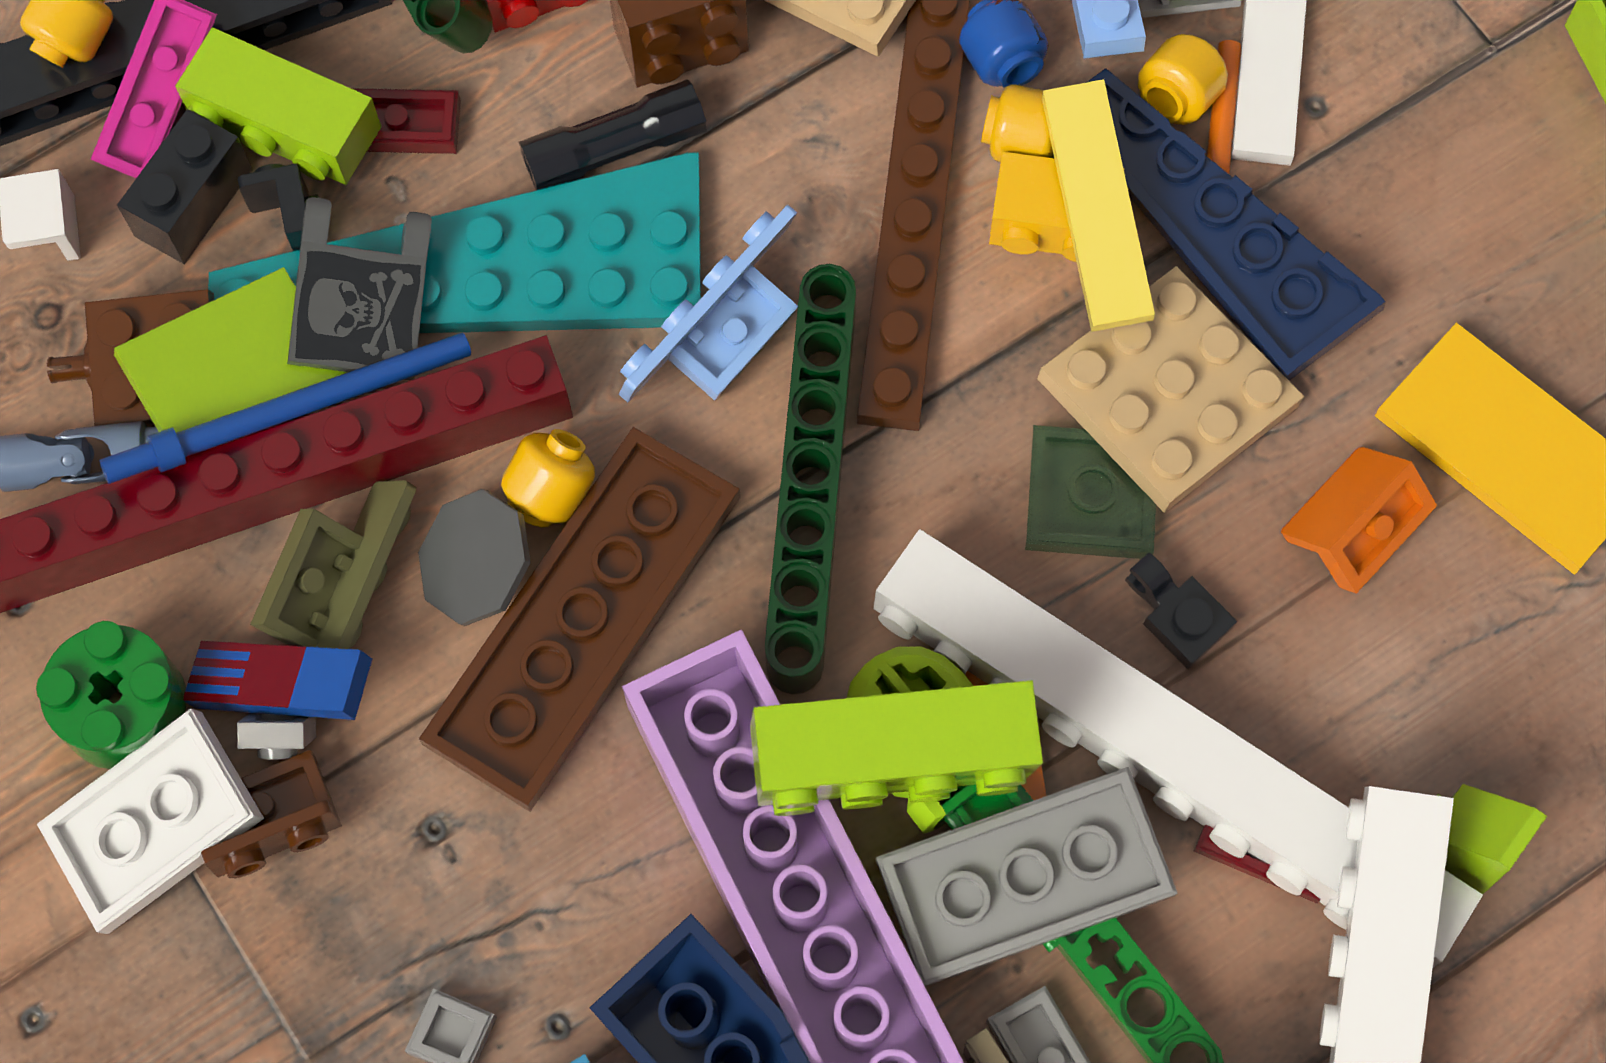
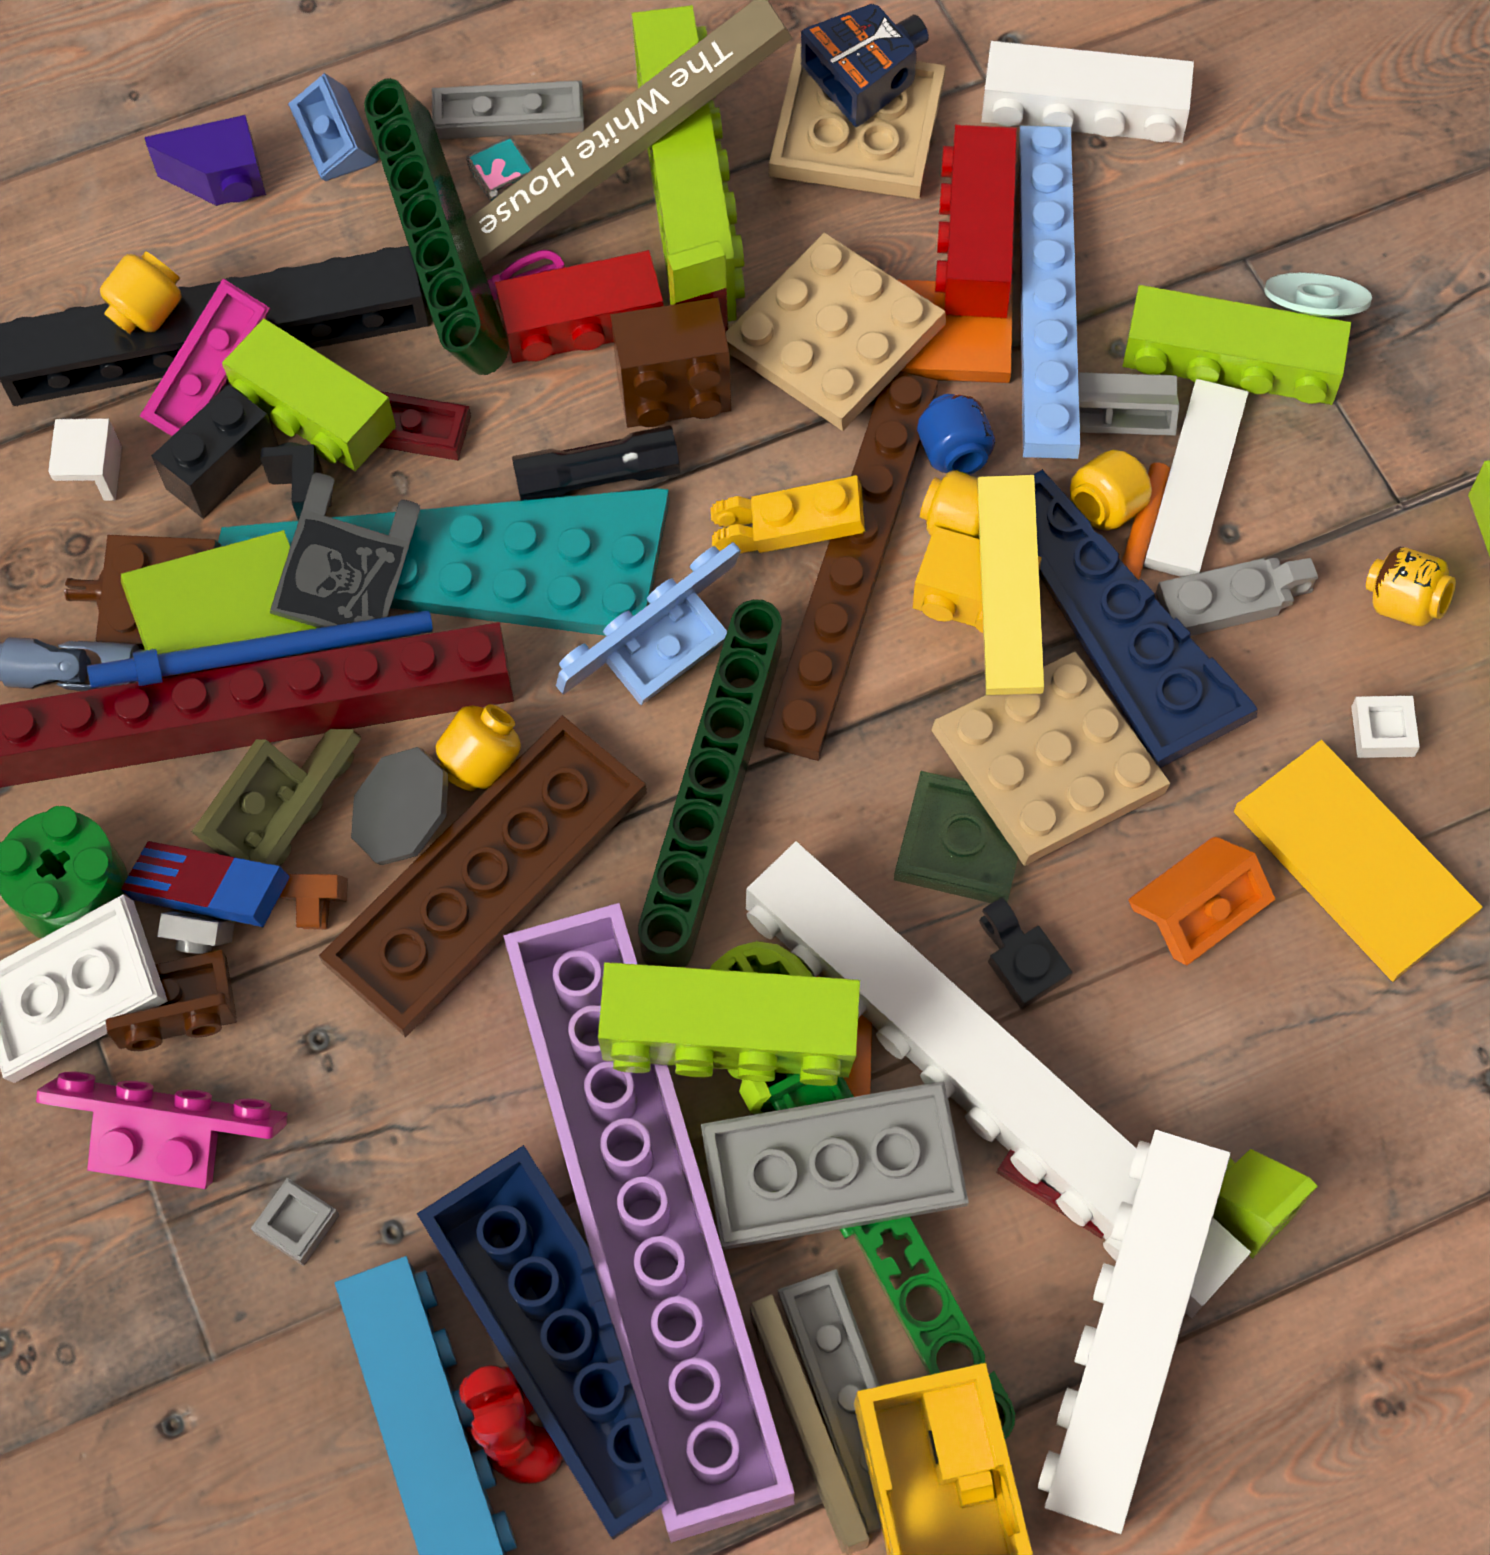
camera: 10 degrees right, 5 degrees down
none -> dark pink bracket [36,1072,288,1189]
none -> dark orange tile [279,874,348,930]
none -> yellow hinge [711,475,865,554]
none -> light grey hinge [1156,558,1318,636]
none -> white plate [1351,696,1420,758]
none -> yellow head [1366,547,1456,627]

